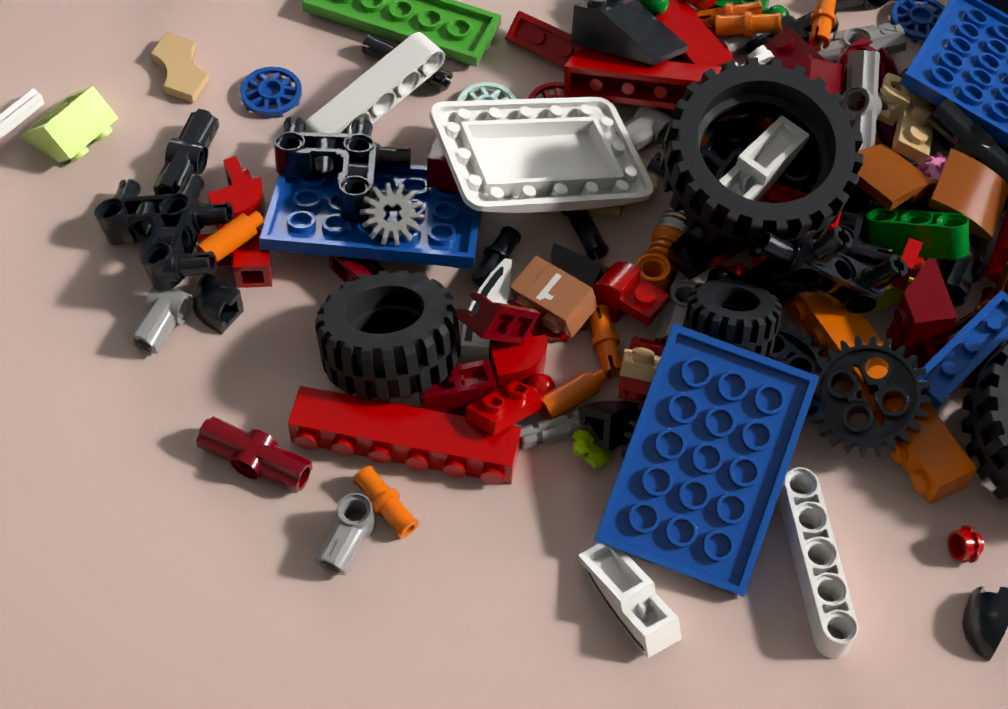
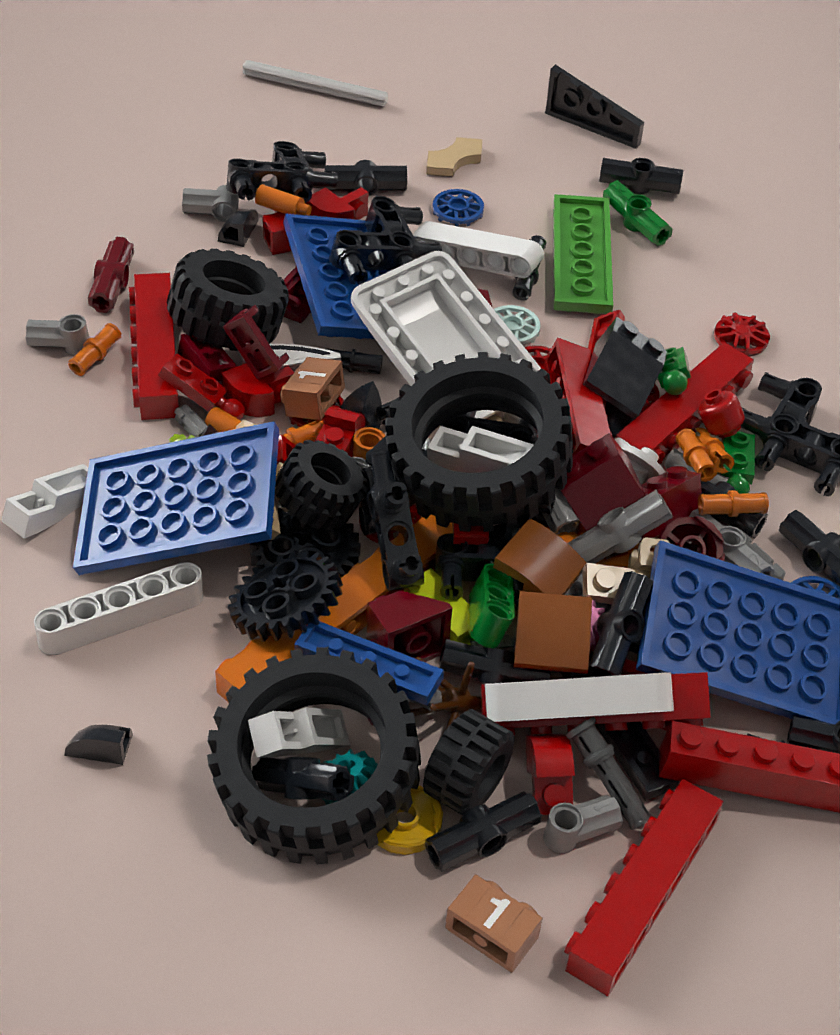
camera: 70 degrees right, 10 degrees down
yellowish green slope [20,86,118,163] -> none
light grey gear [360,183,425,246] -> none
red plate [890,238,924,290] -> none
red plate [948,525,984,563] -> none

